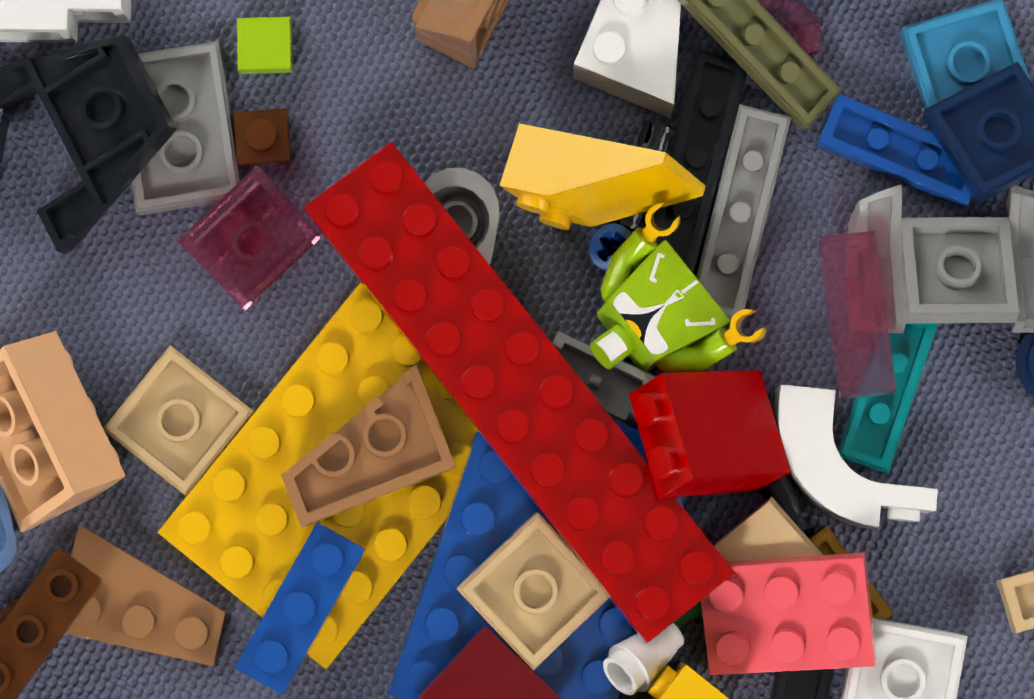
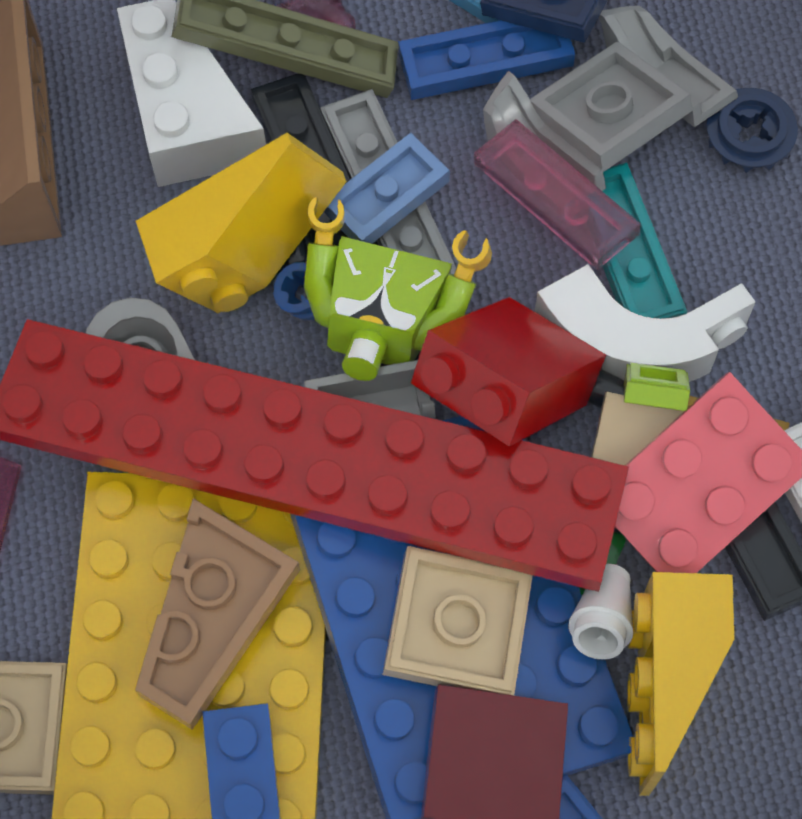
camera: 40 degrees left, 15 degrees down
none -> medium blue plate [324,132,450,244]
none -> lime tile [624,362,690,411]

